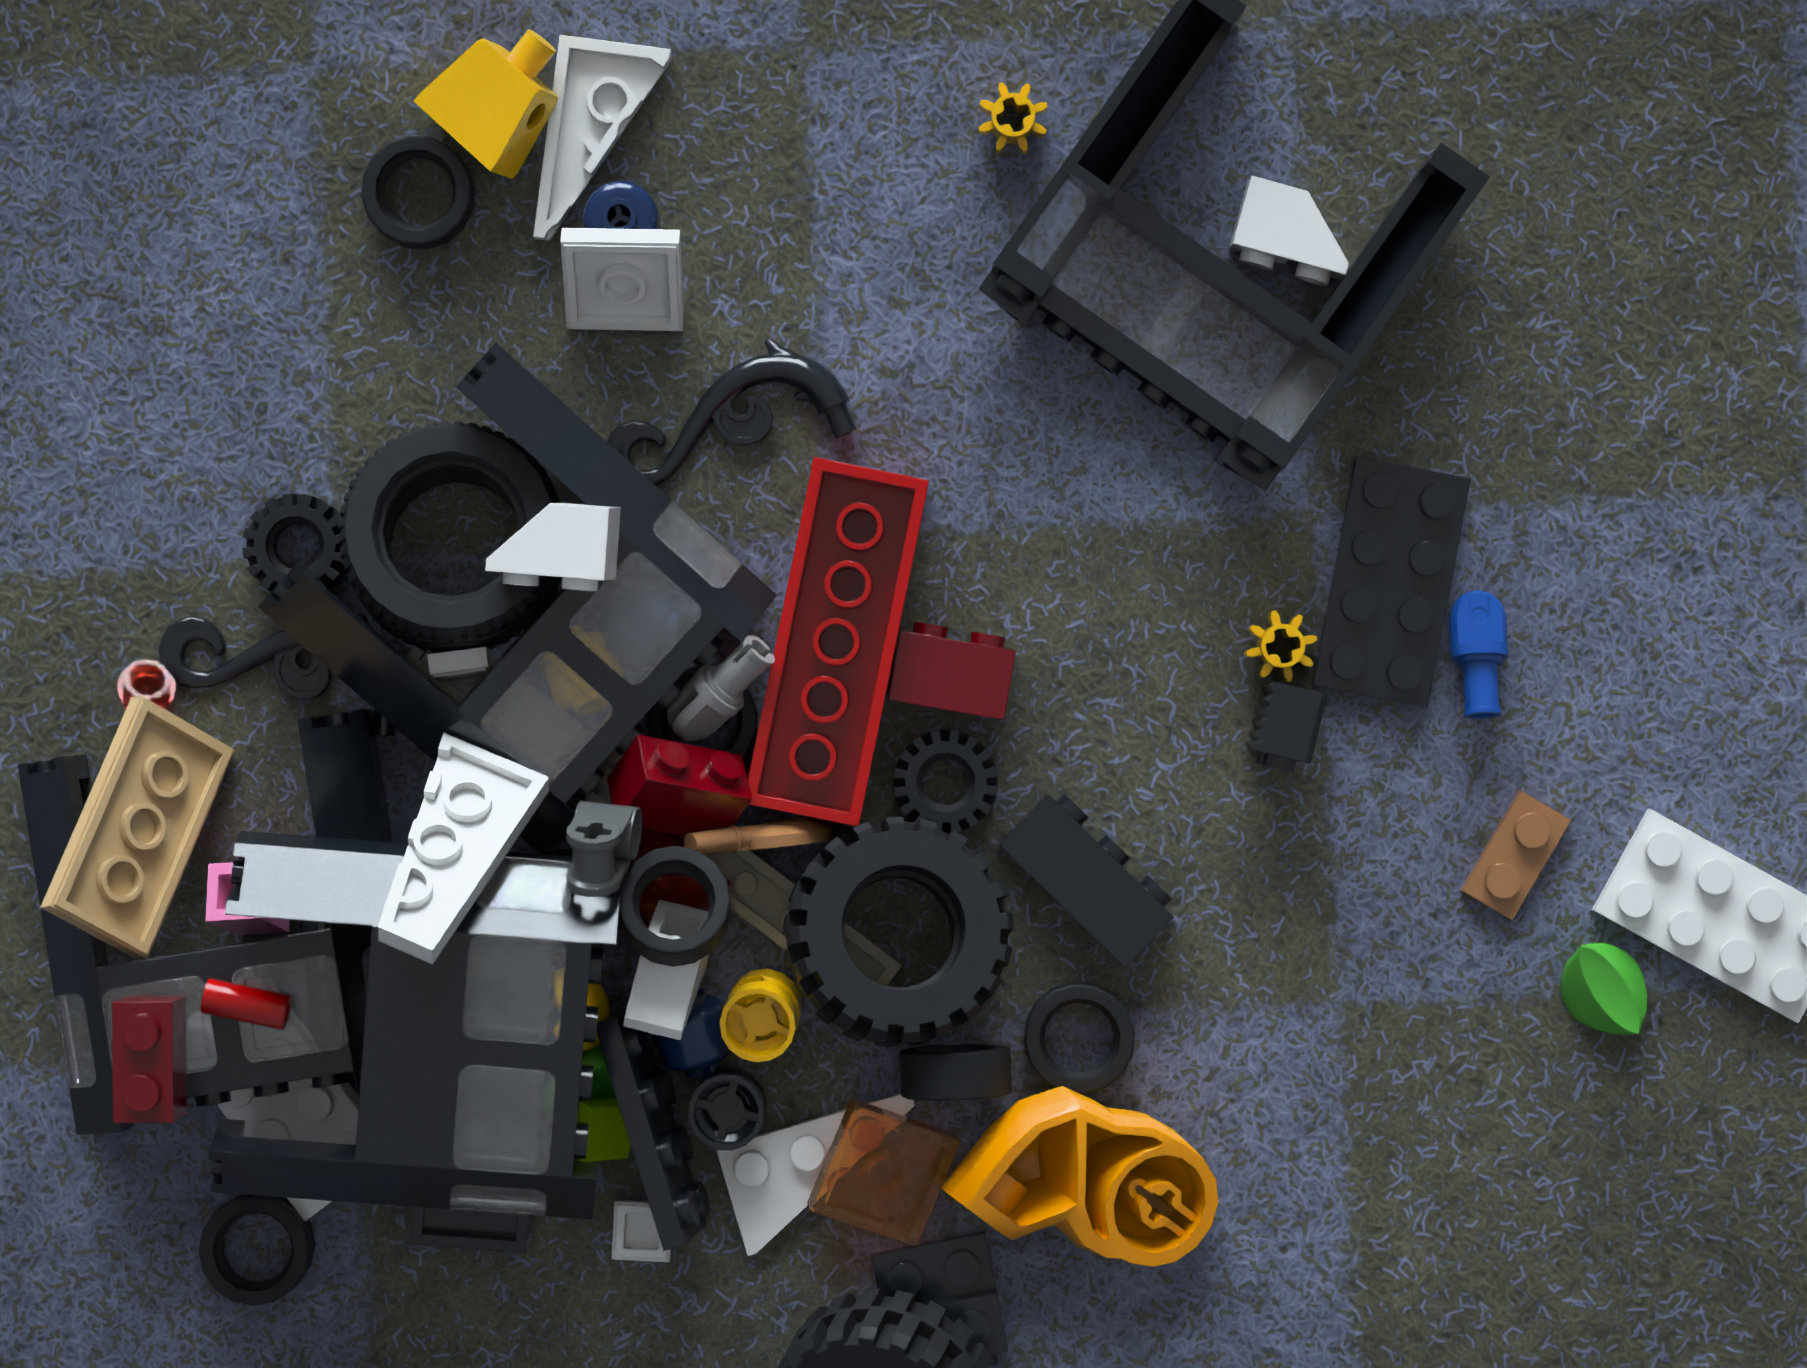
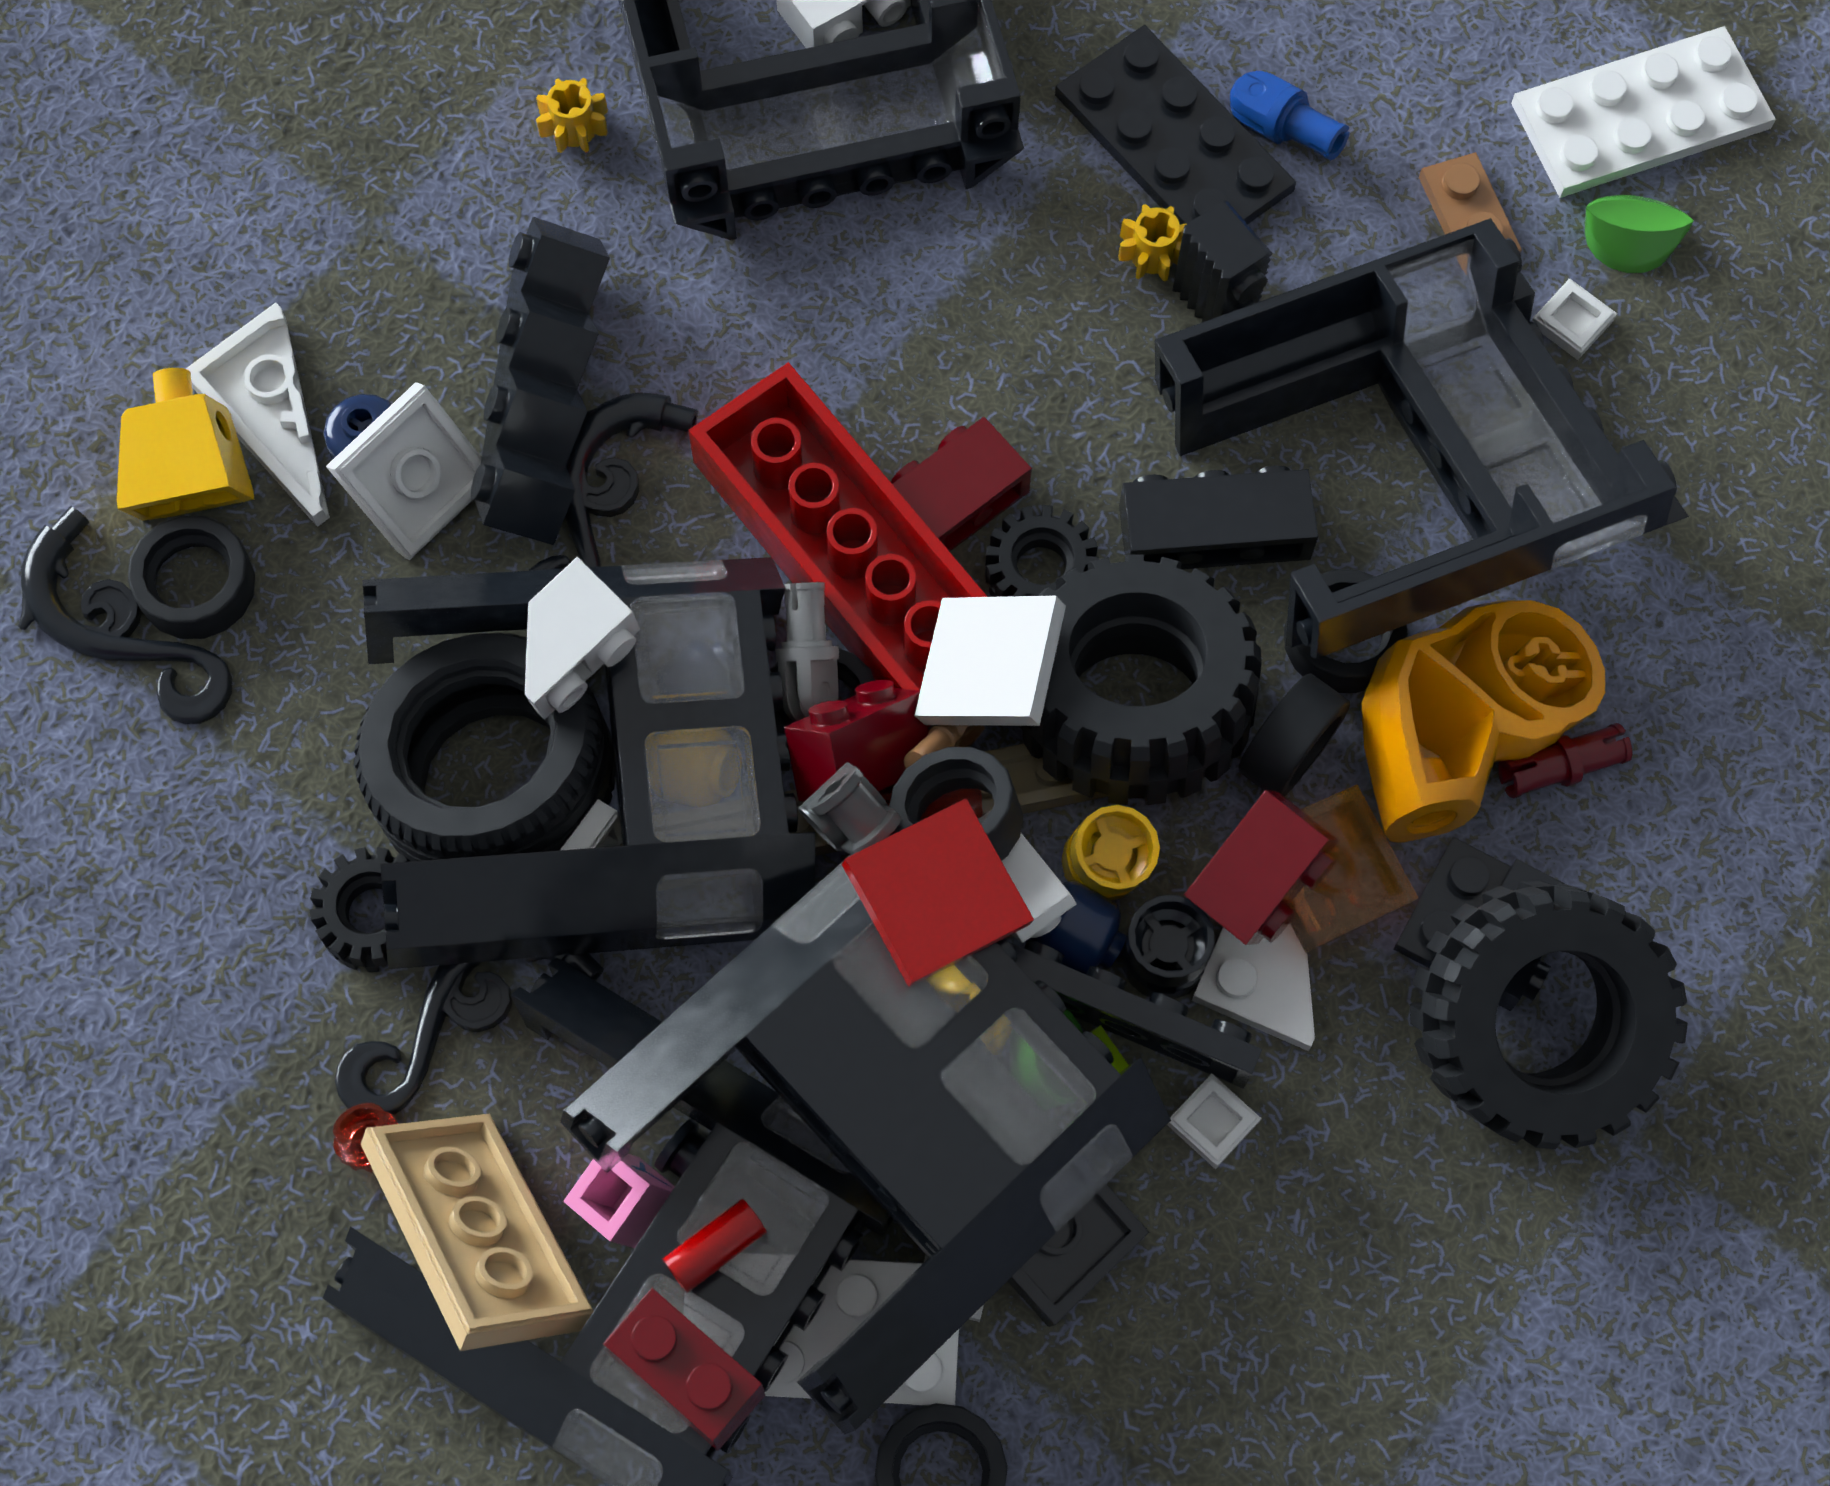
camera: 50 degrees left, 20 degrees down
white wing [378,732,549,965] -> none
none -> black plant [18,506,232,724]
none -> black brick [471,217,610,545]
none -> red tile [841,798,1034,987]
none -> white tile [914,596,1066,726]
none -> black piece [1155,218,1689,659]
none -> dark red brick [1184,790,1340,945]
none -> dark red pin [1498,723,1633,799]
none -> white tile [1532,278,1617,360]

